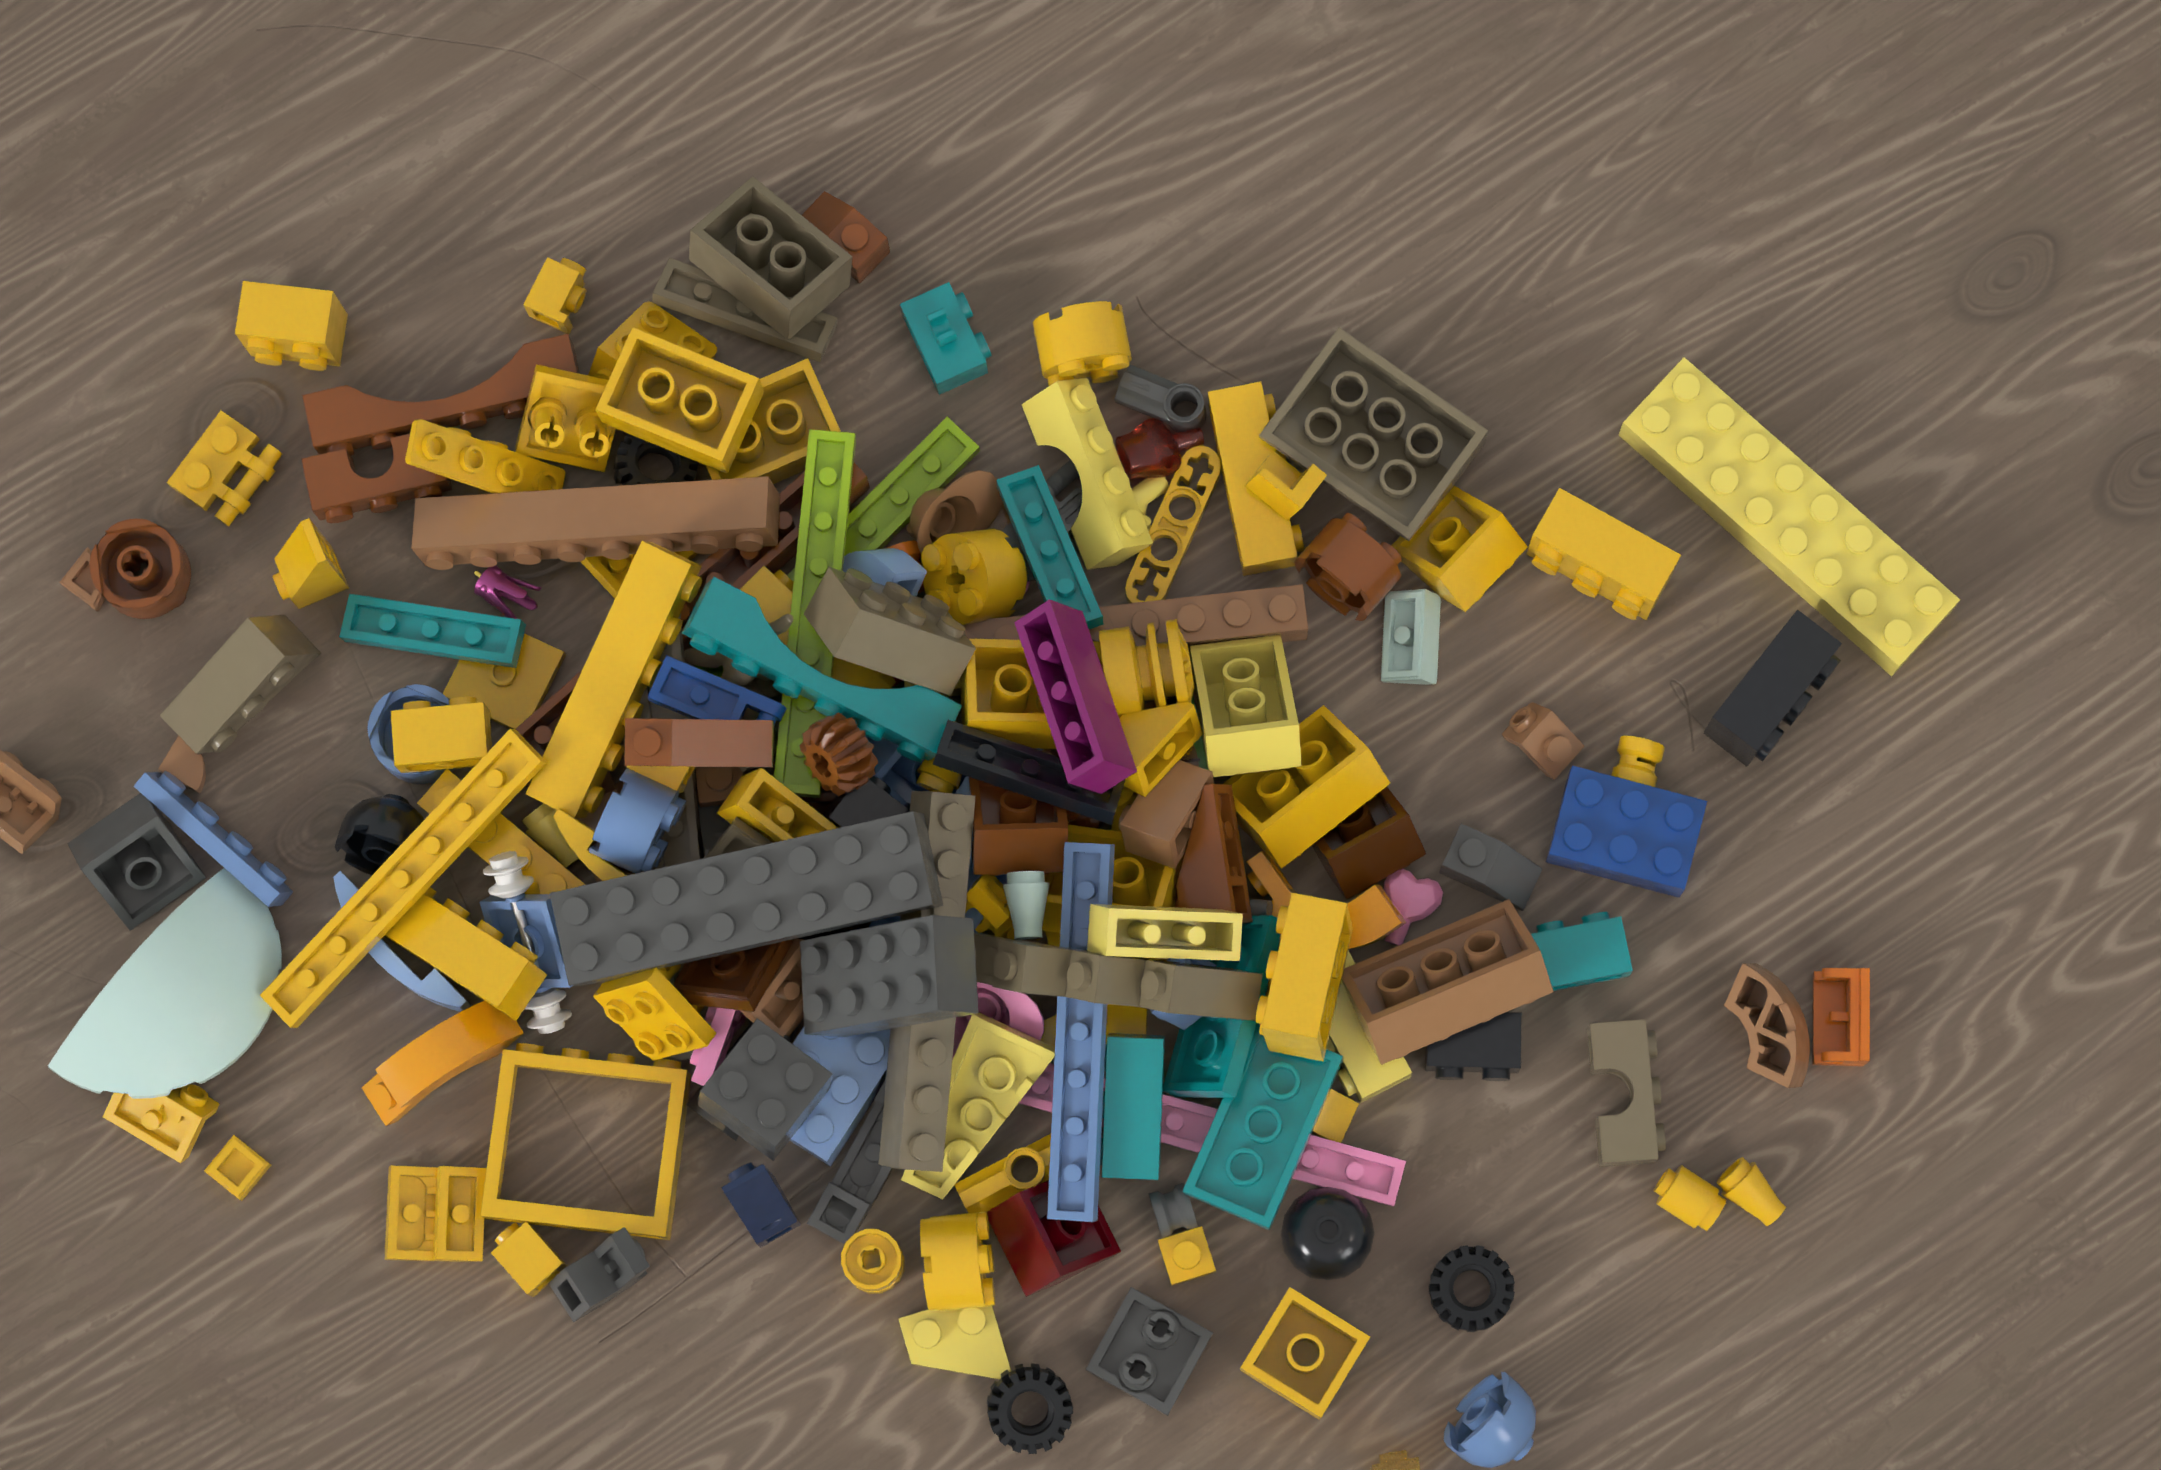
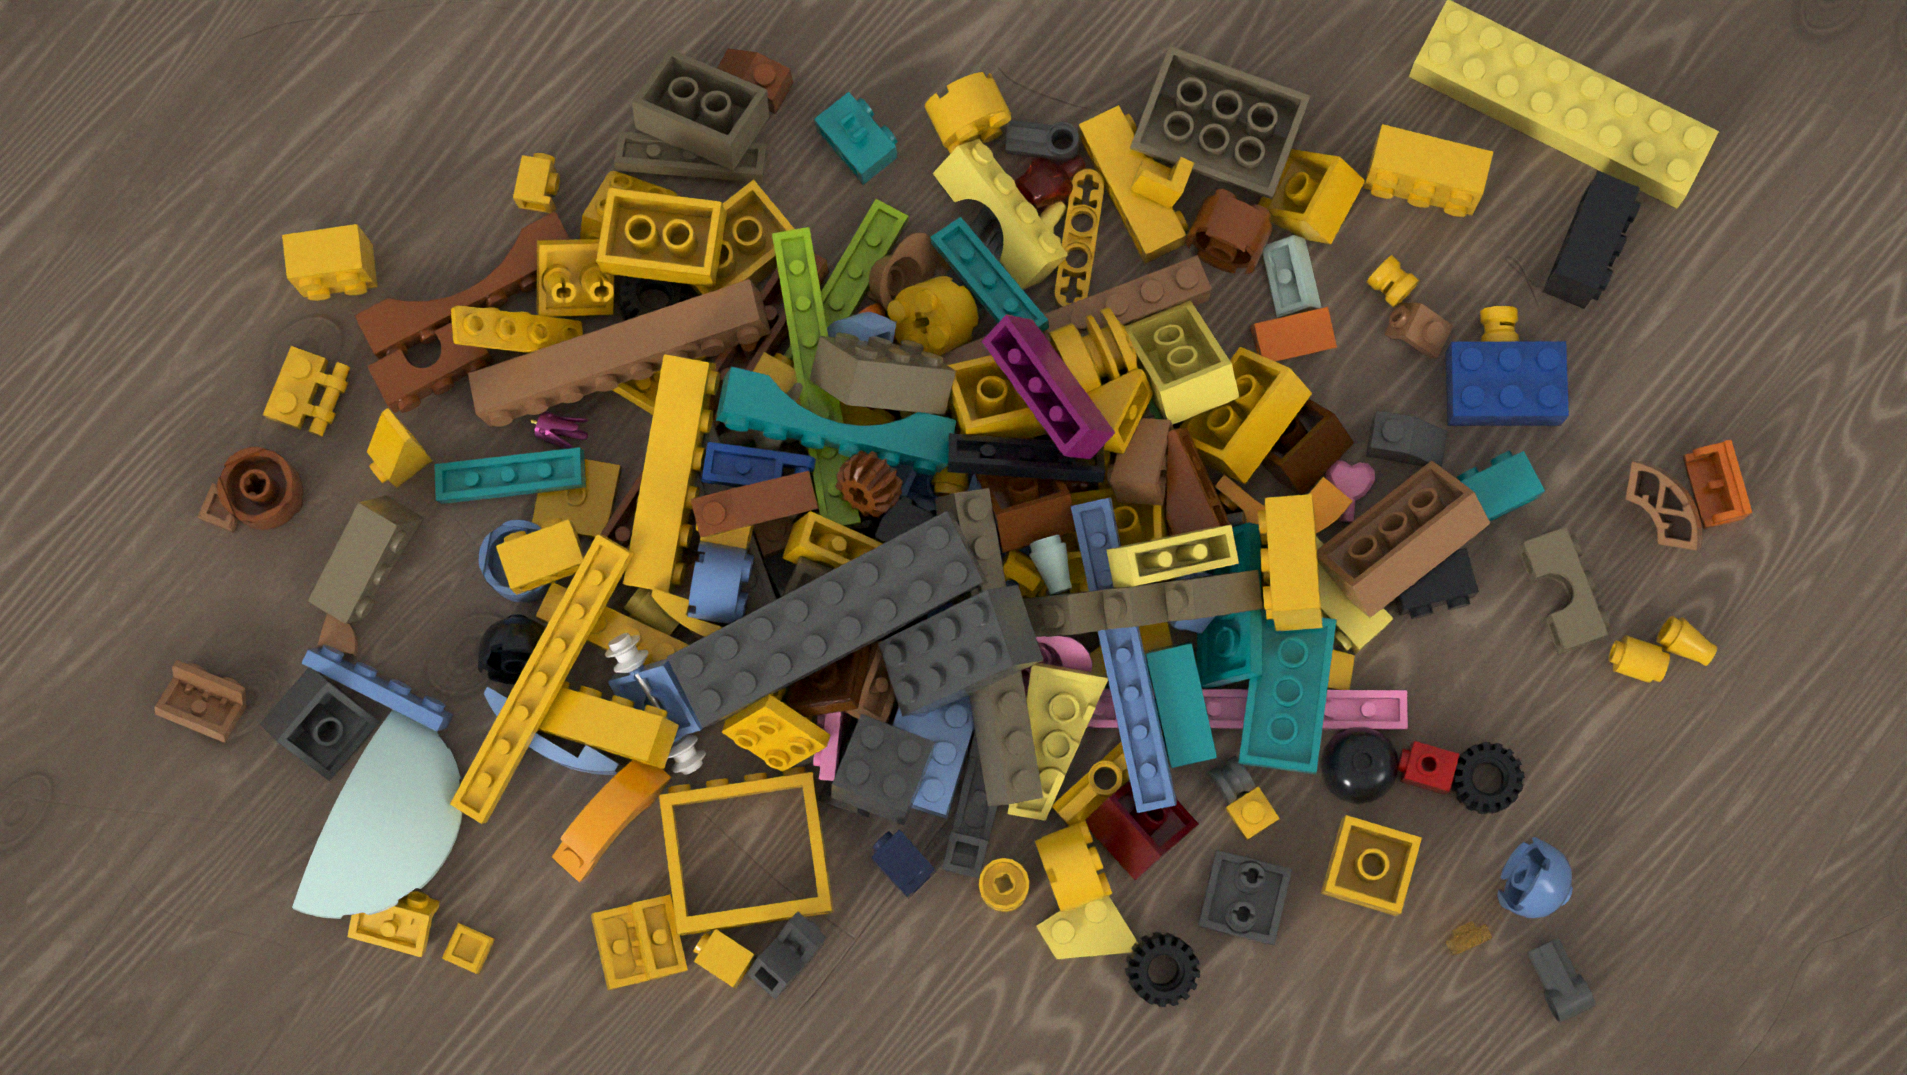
camera: 15 degrees left, 0 degrees up
none -> orange hinge [1250,307,1337,362]
none -> yellow wheel [1366,255,1420,308]
none -> red brick [1398,741,1460,795]

